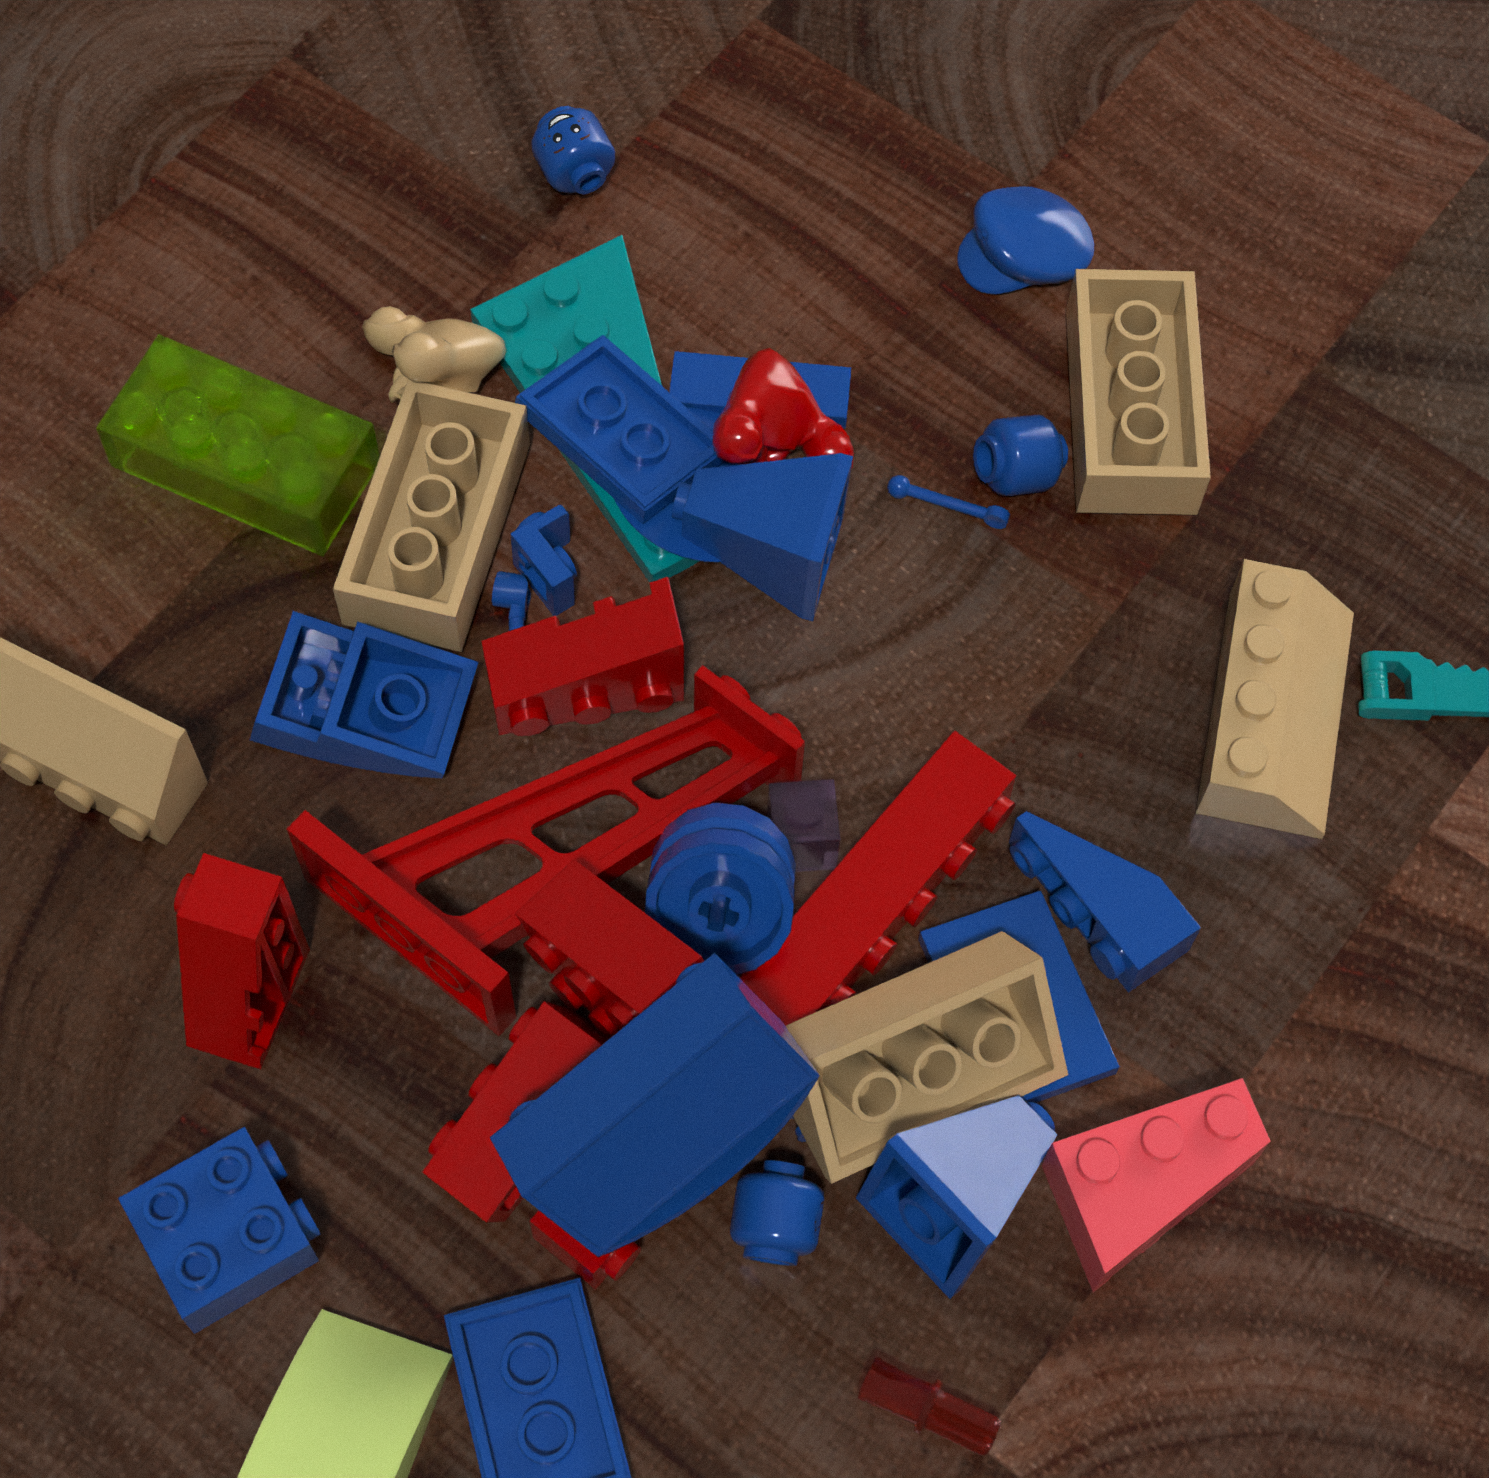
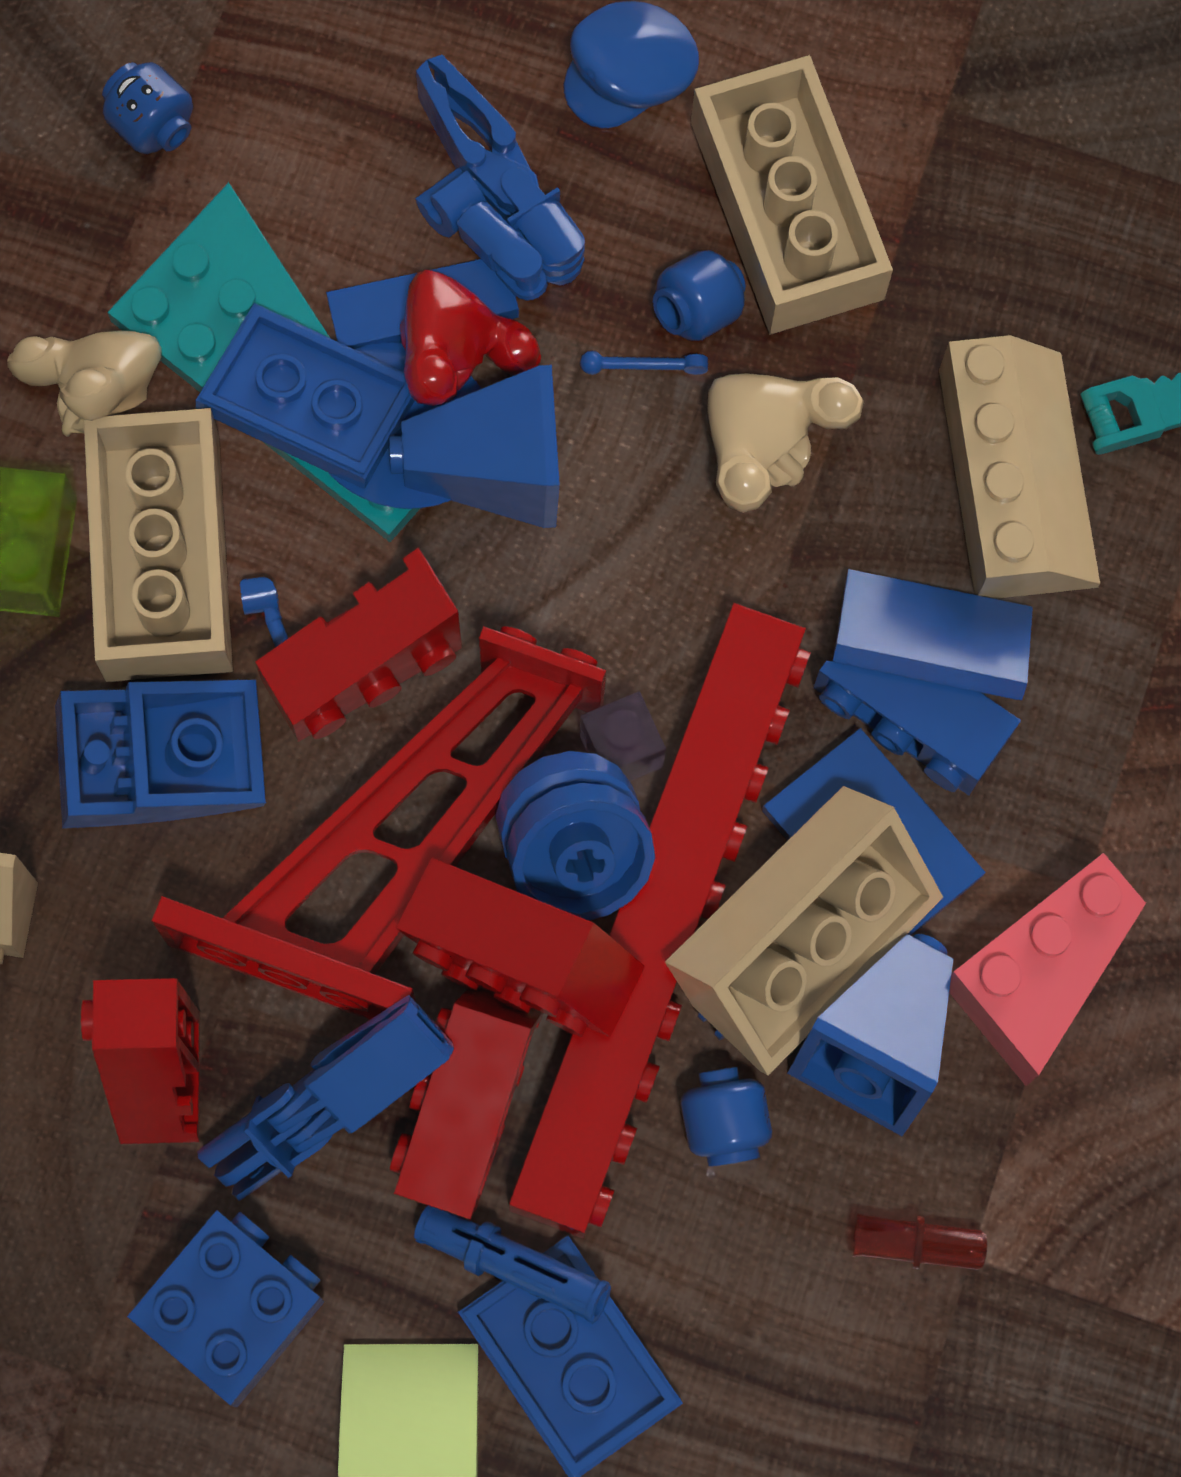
camera: 20 degrees left, 10 degrees up
blue piece [490,953,820,1257] -> none
blue bracket [510,505,577,616] -> none
none -> blue arm [197,995,454,1201]
none -> blue pin [414,1205,611,1324]
none -> blue piece [415,168,548,300]
none -> blue arm [416,55,585,285]
none -> tan head [708,373,864,513]
none -> blue tile [833,569,1033,700]

